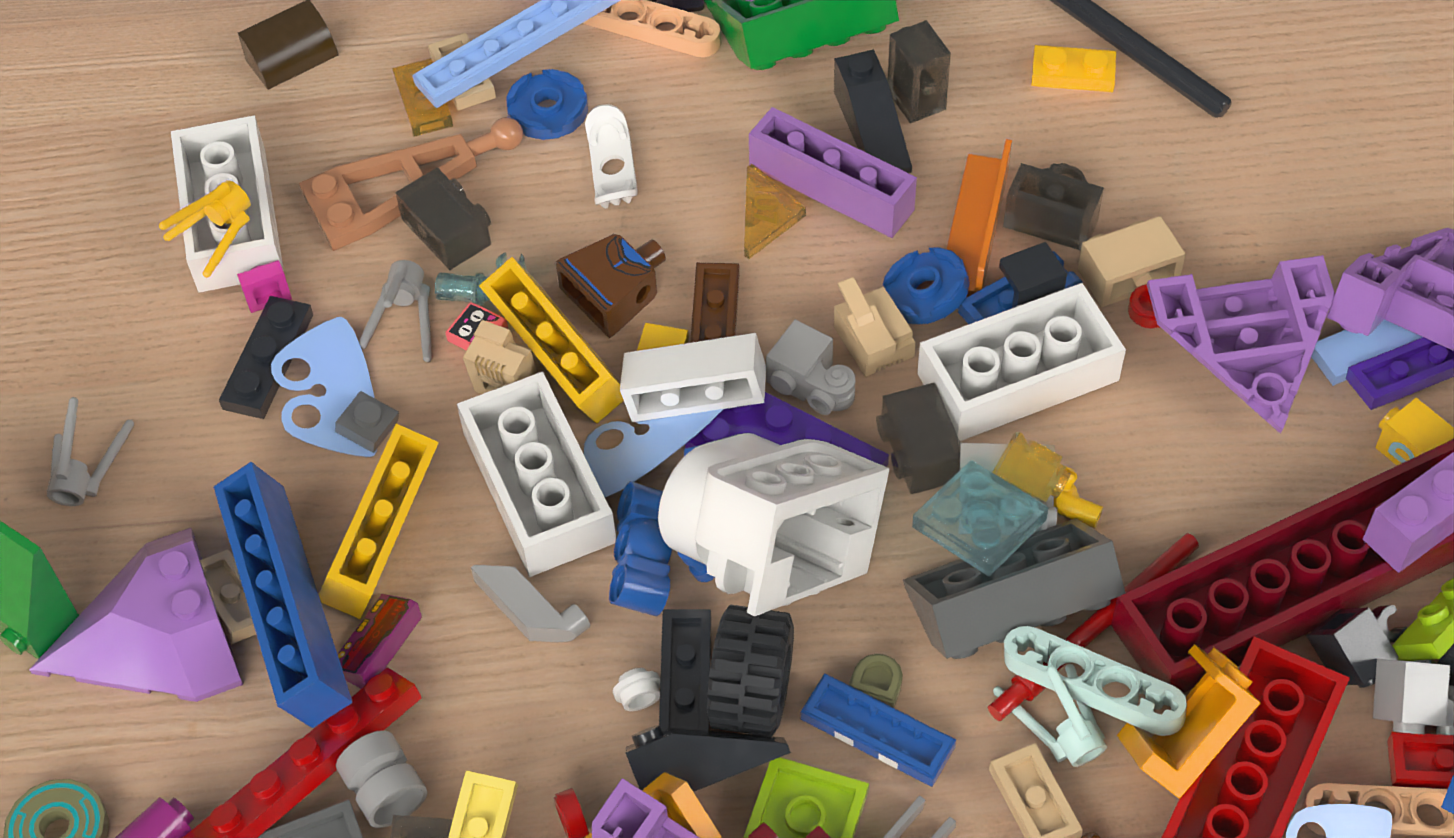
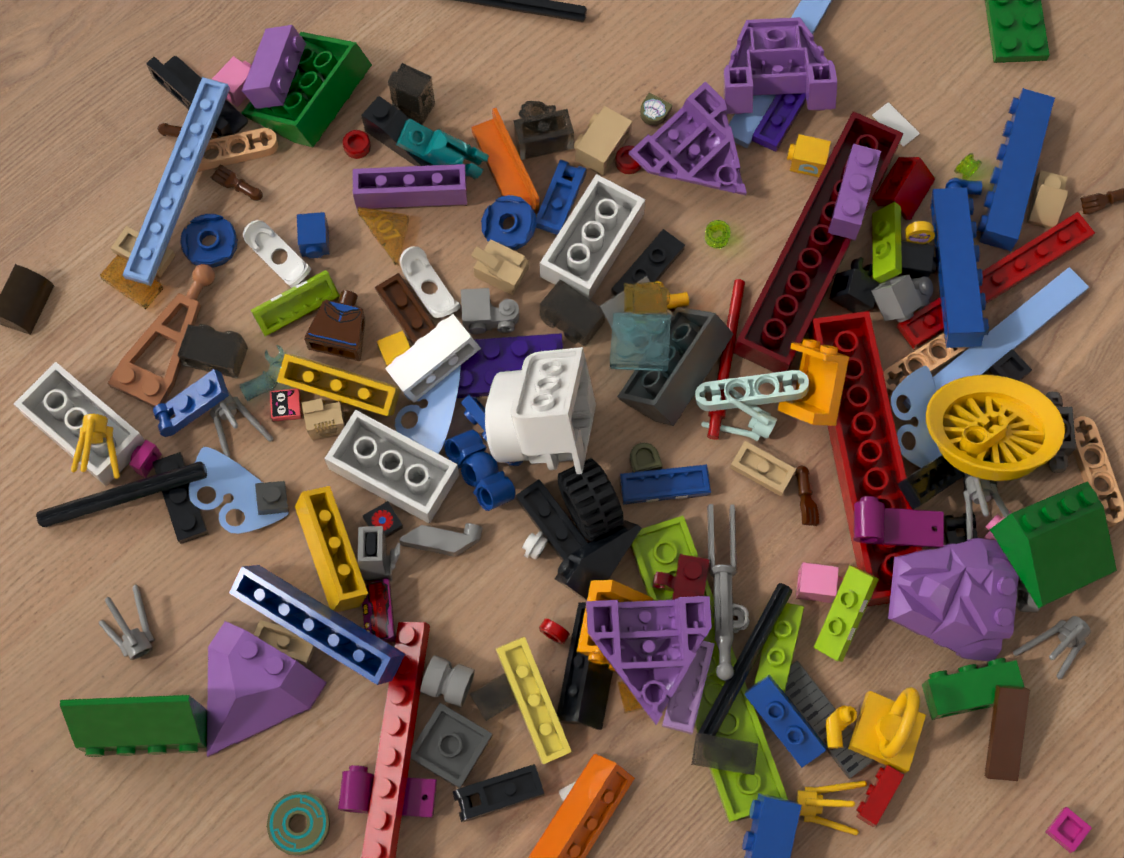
camera: 40 degrees left, 15 degrees up
black panel [999,242,1067,308] -> none
yellow plate [1031,45,1116,92] -> none
none -> black axle [36,462,207,527]
none -> blue plate [153,369,229,437]
none -> reddish brown piece [210,164,263,201]
none -> lime plate [251,270,340,337]
none -> blue brick [297,212,330,259]
none -> red tile [343,130,371,159]
none -> light grey piece [358,526,400,581]
none -> black tile [362,501,403,538]
none -> teal plate [396,119,489,180]
none -> white piece [399,246,461,319]
none -> black plate [611,229,685,296]
none -> tile [640,93,673,126]
none -> clear neon green bush [705,220,731,249]

